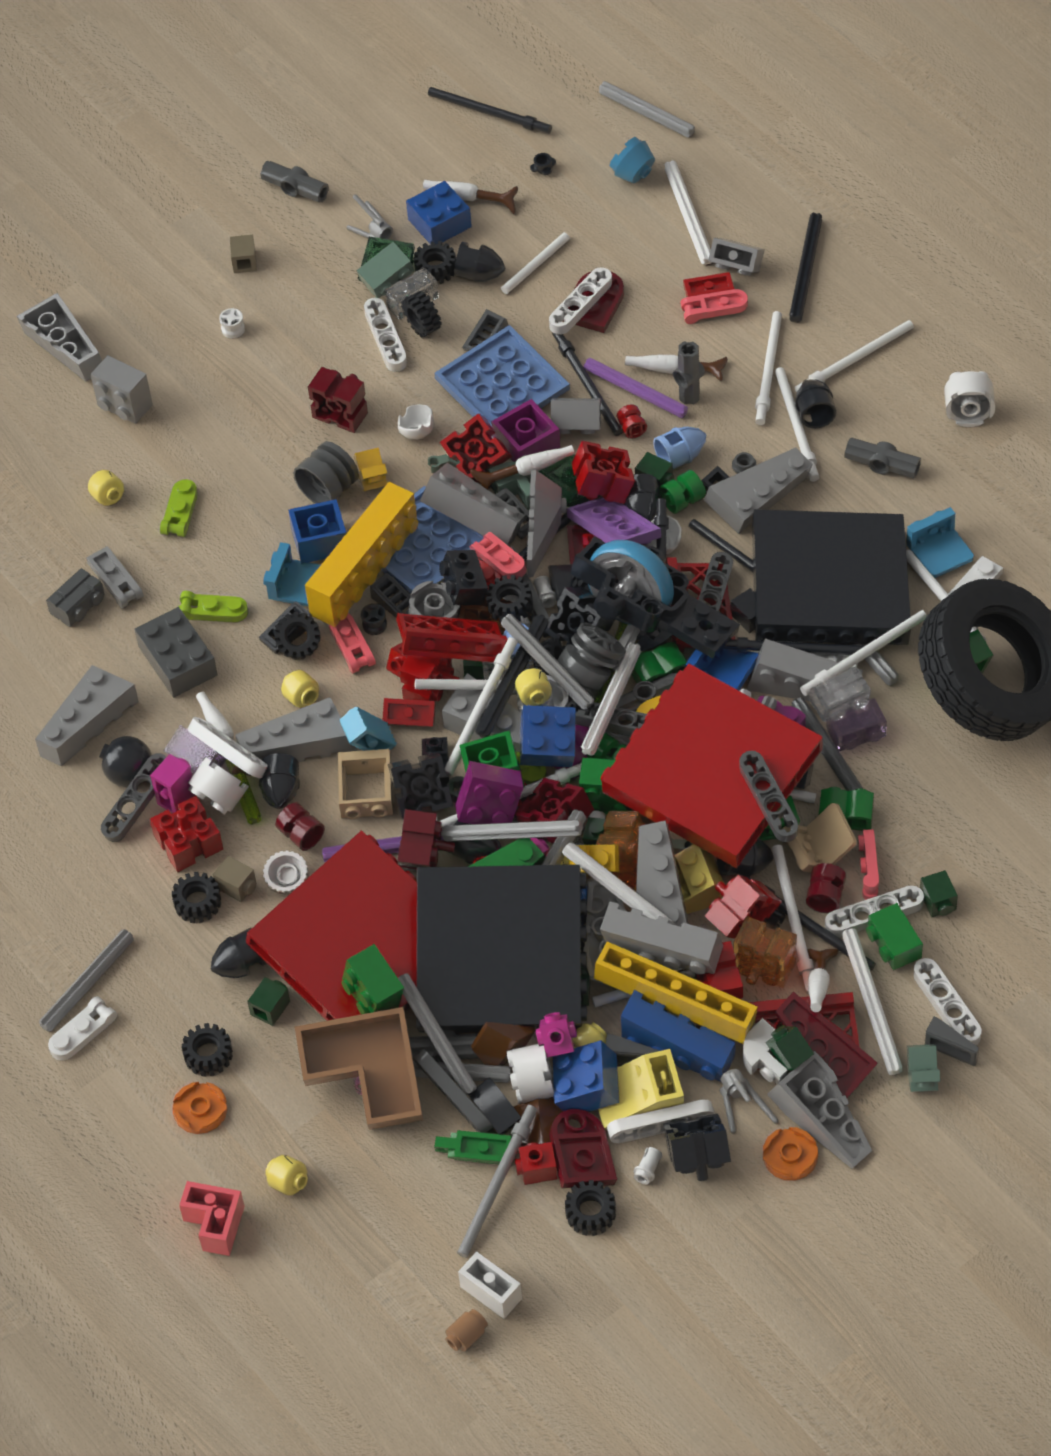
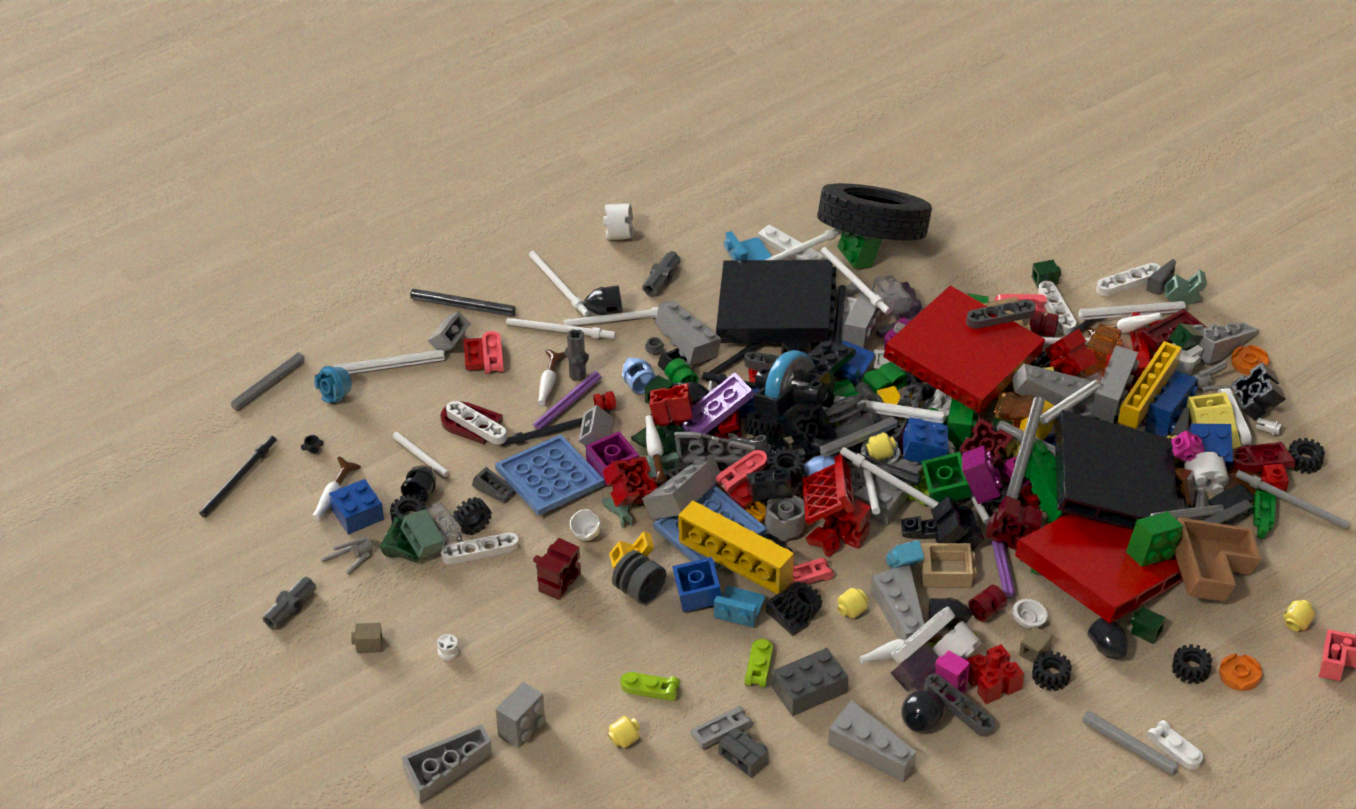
camera: 90 degrees left, 10 degrees down
red plate [382,698,436,727] -> none
green brick [866,903,923,971] -> none
none -> dark grey brick [724,433,772,457]

